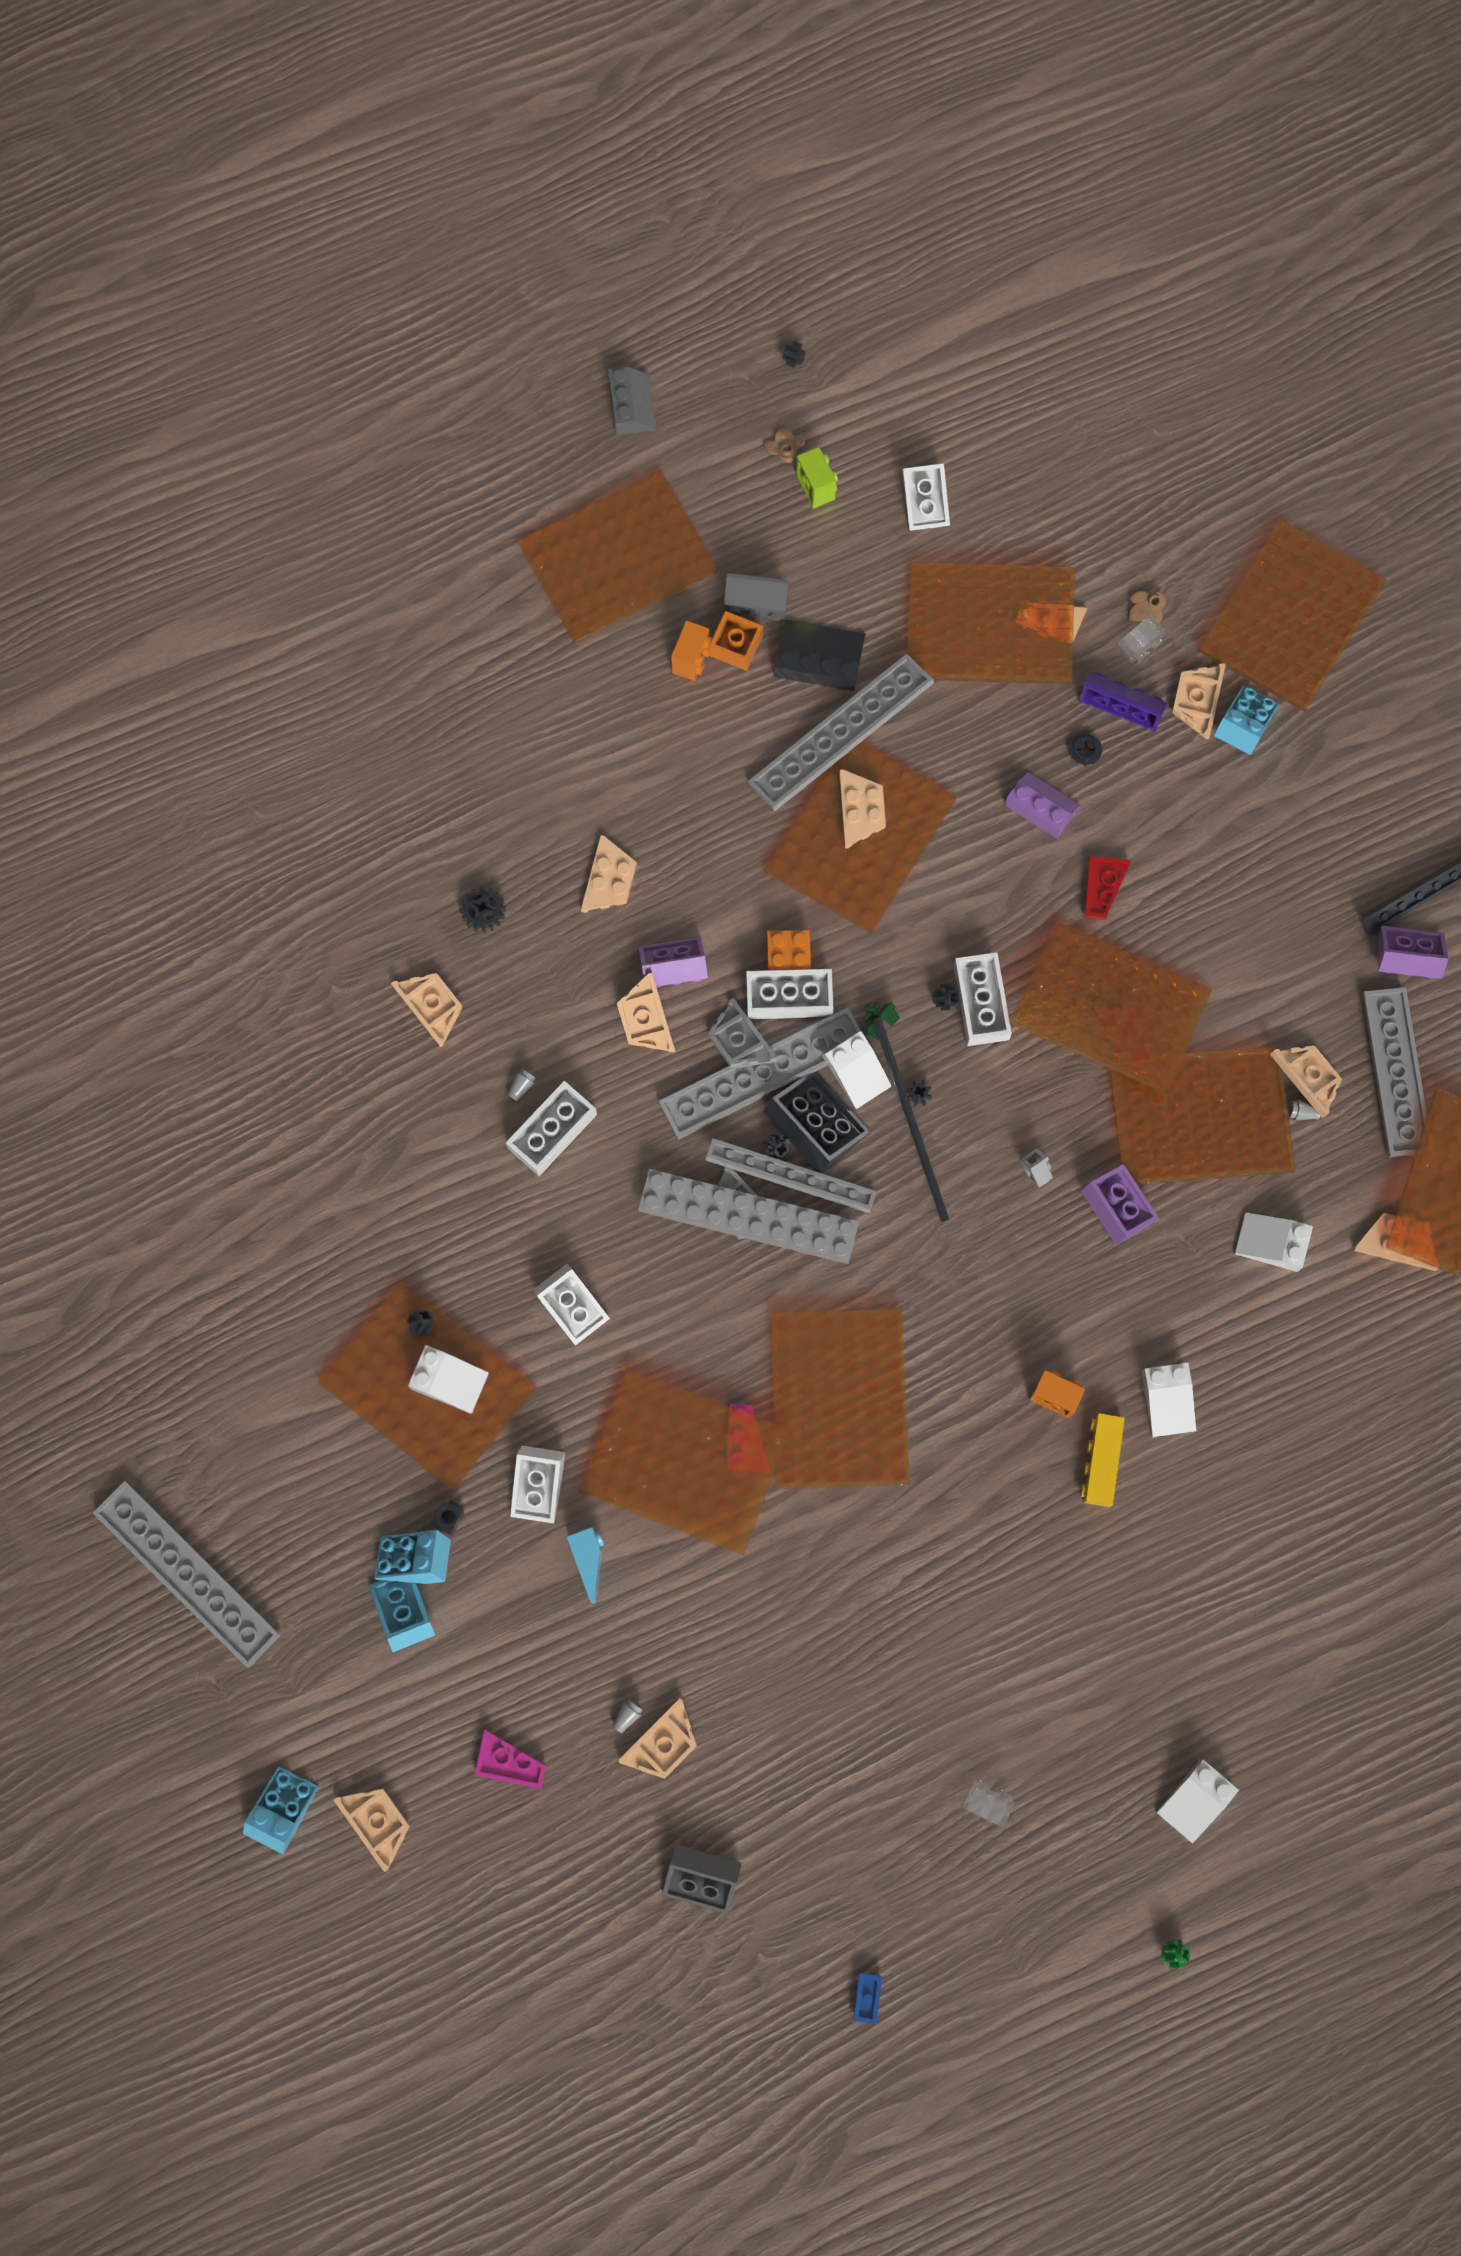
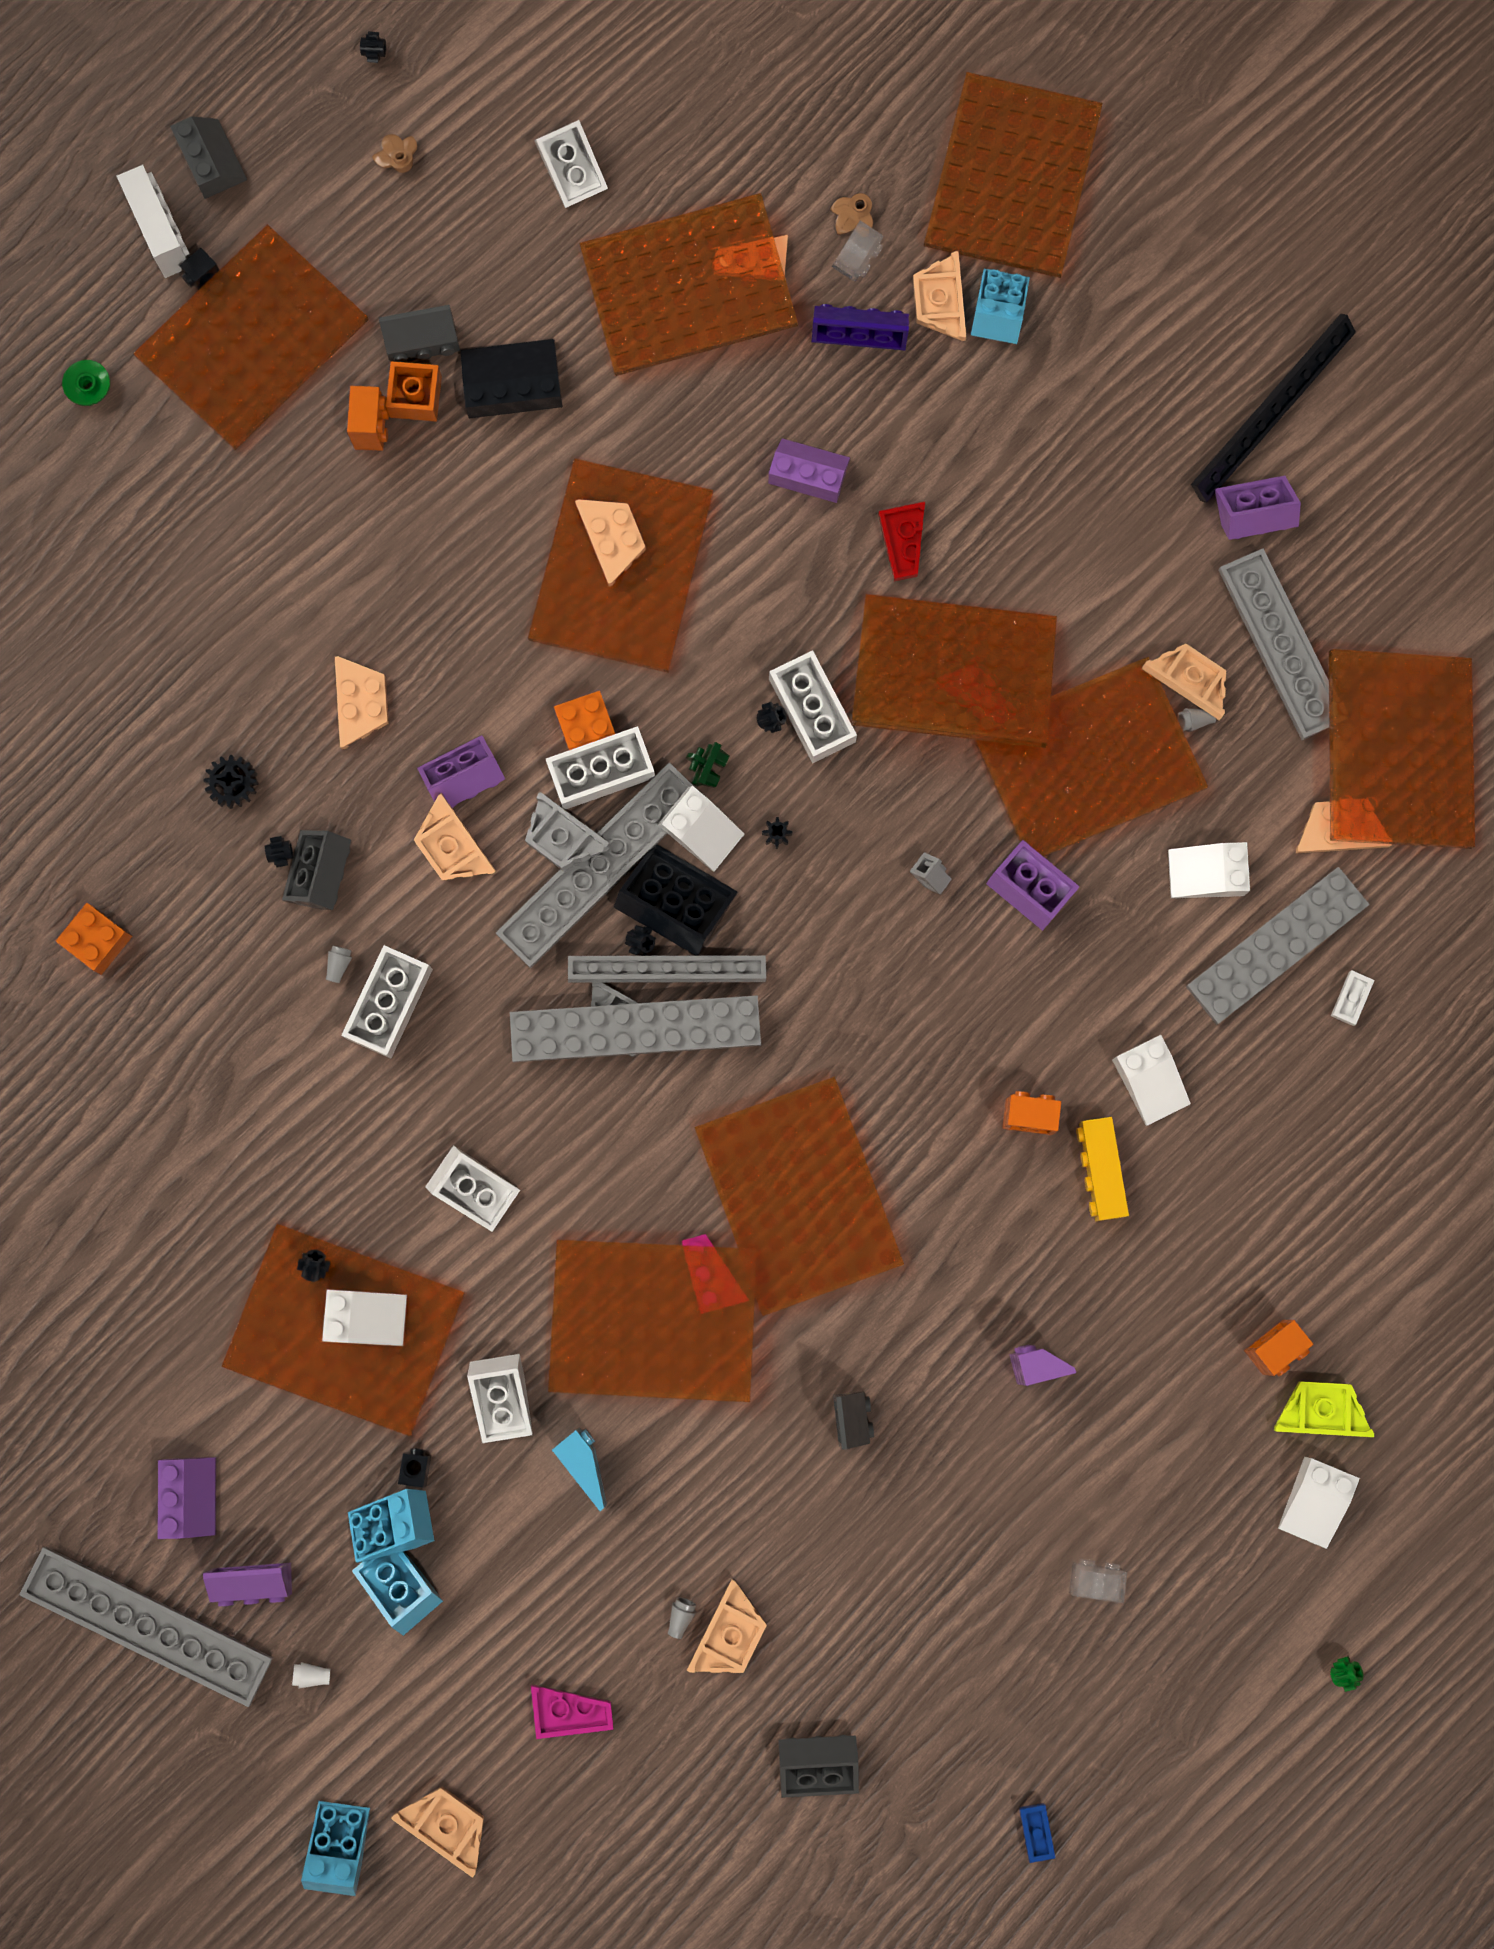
camera: 20 degrees left, 5 degrees up
light nougat wing [391,973,463,1047] -> none
light grey plate [748,654,934,811] -> none
lime brick [796,447,838,509] -> none
black piece [873,1017,950,1222] -> none
black gear [1069,734,1102,767] -> none
none -> orange brick [56,903,133,975]
none -> green dish [62,360,110,406]
none -> white brick [117,165,191,278]
none -> medium lavender slope [158,1457,216,1539]
none -> black brick [180,248,221,292]
none -> medium lavender slope [203,1563,292,1606]
none -> black gear [265,836,293,867]
none -> dark grey slope [282,830,351,910]
none -> white cone [292,1662,330,1689]
none -> dark grey slope [833,1392,874,1450]
none -> medium lavender slope [1009,1345,1076,1386]
none -> light grey plate [1186,867,1370,1025]
none -> orange brick [1244,1320,1314,1377]
none -> neon yellow wing [1274,1381,1374,1437]
none -> white plate [1331,970,1374,1026]

